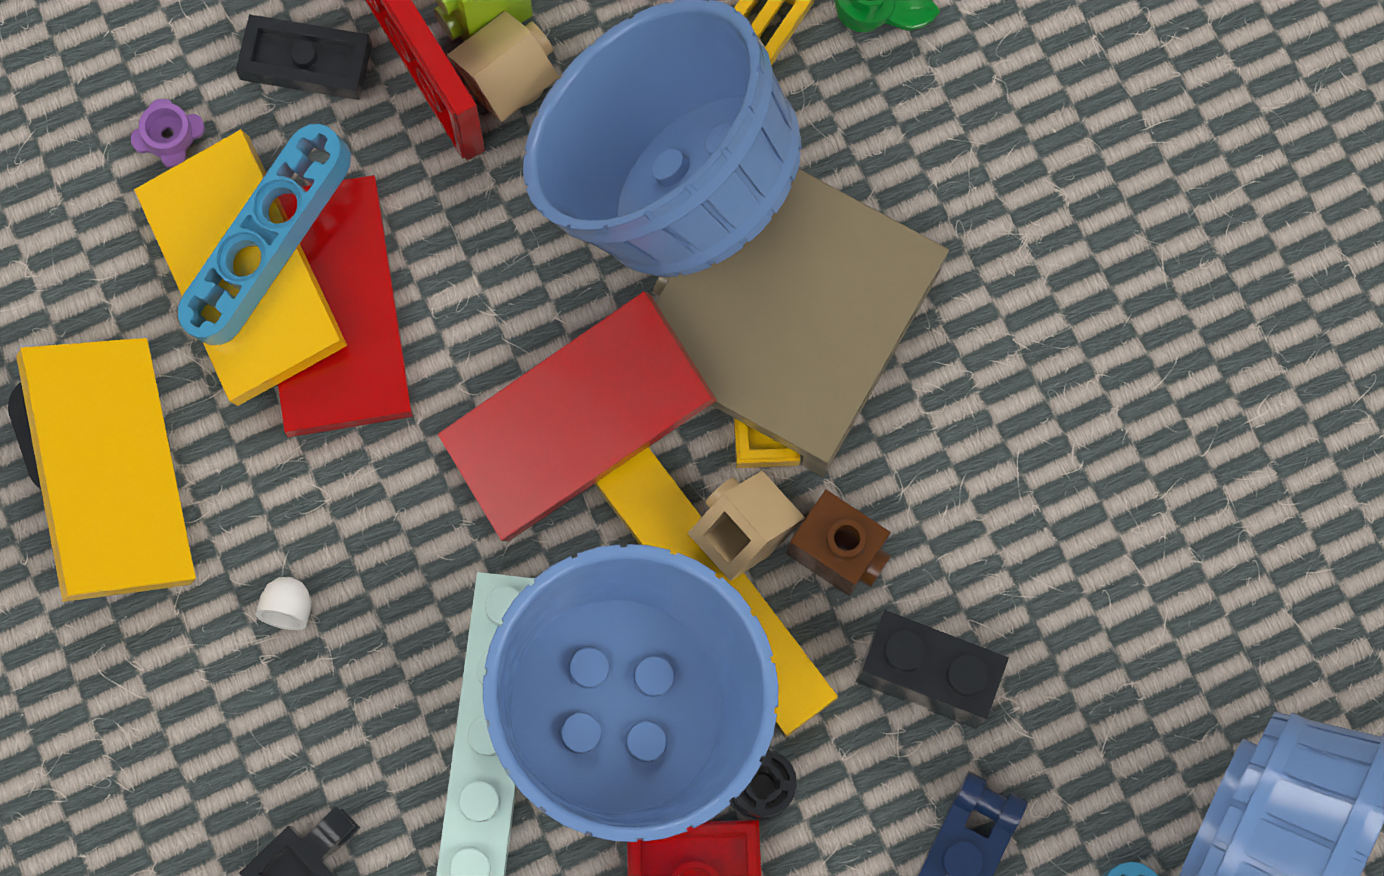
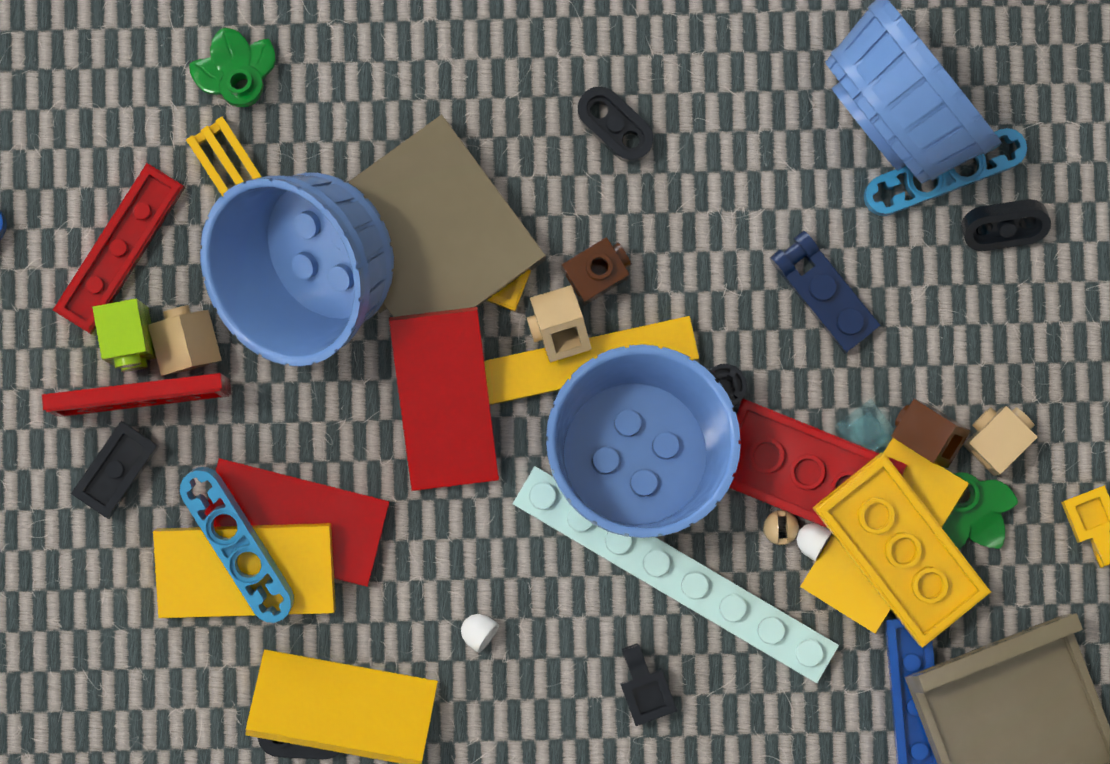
camera: 65 degrees left, 10 degrees up
medium lavender plate [131,99,205,169] -> none
black brick [855,610,1009,729] -> none
none -> black plate [578,87,653,162]

